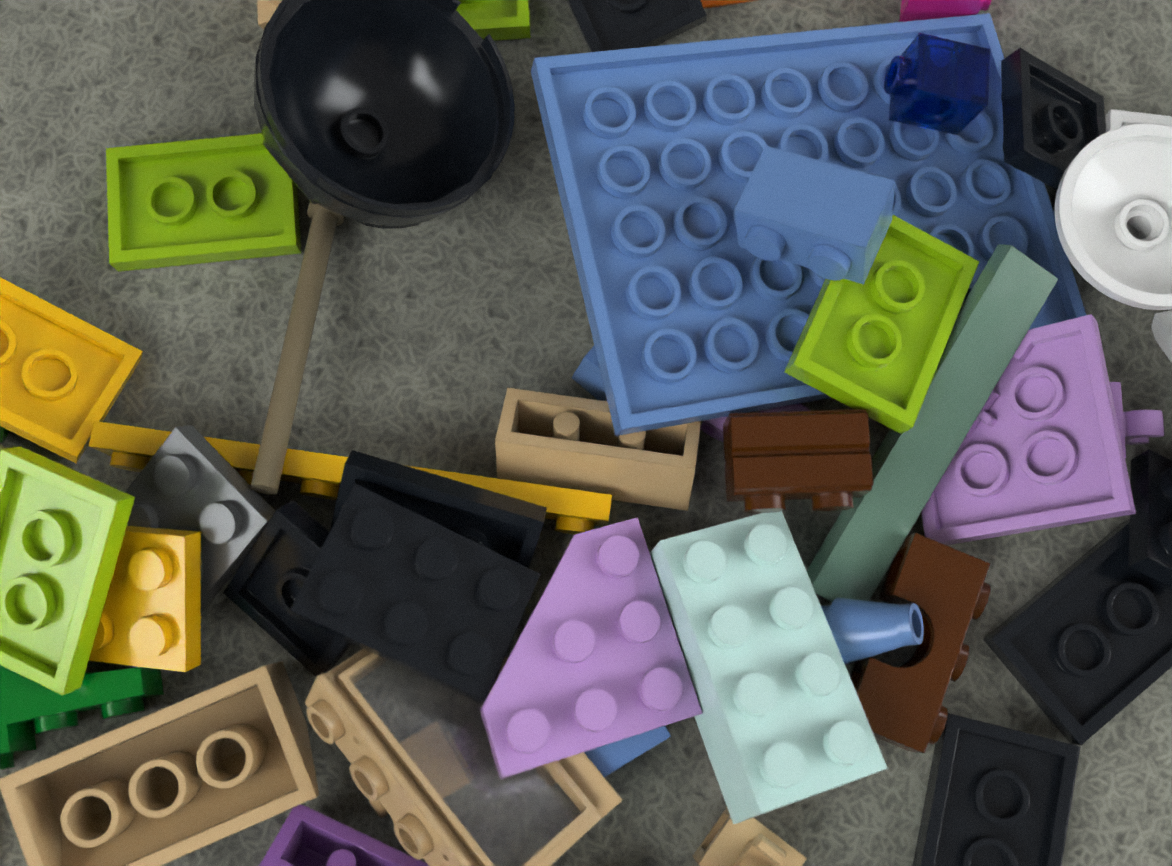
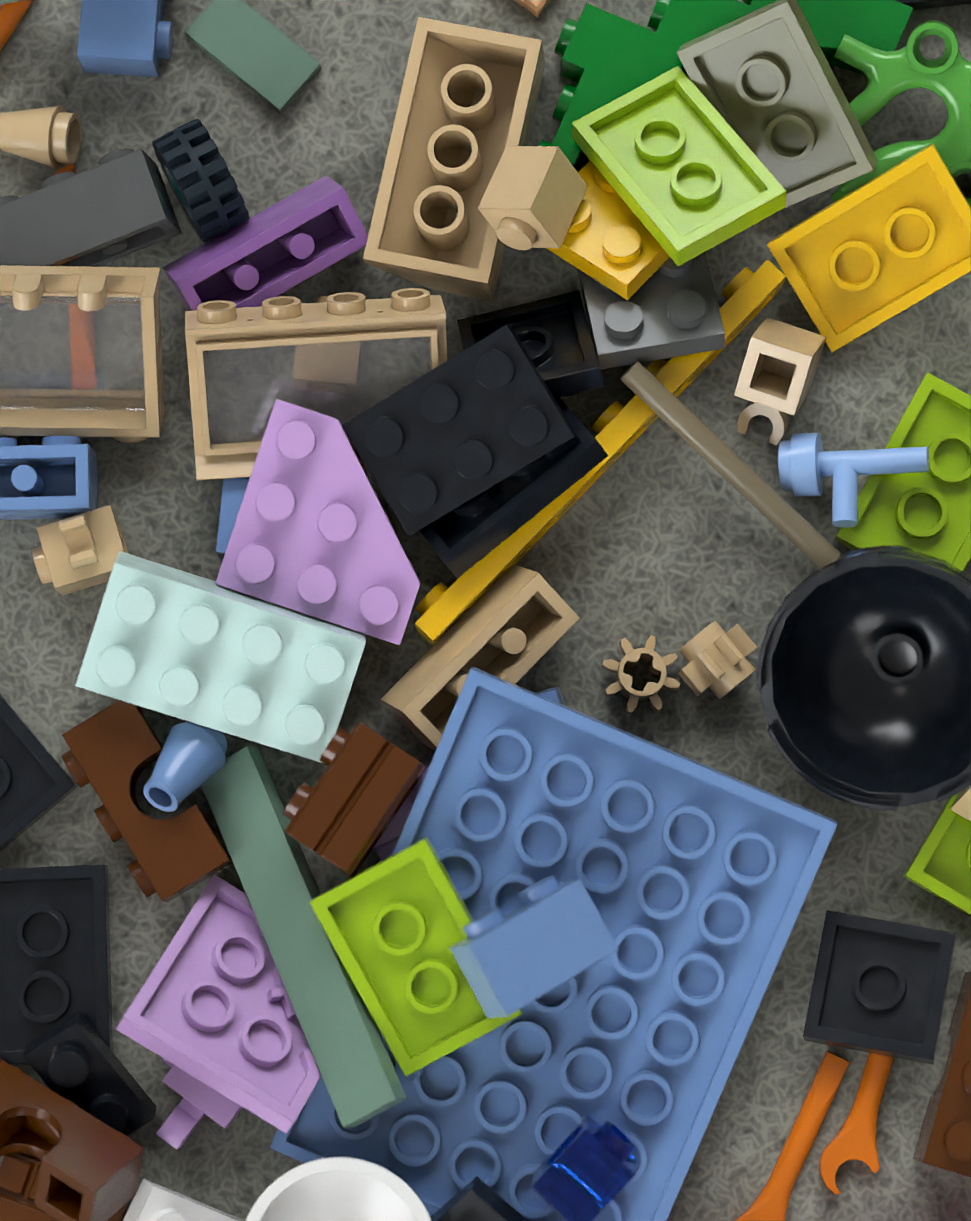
camera: 125 degrees right, 5 degrees up
none -> tan brick [478,146,588,250]
none -> tan gear [602,635,680,715]
none -> tan gear [678,620,757,700]
none -> tan brick [734,317,826,445]
none -> light blue piece [778,433,930,528]

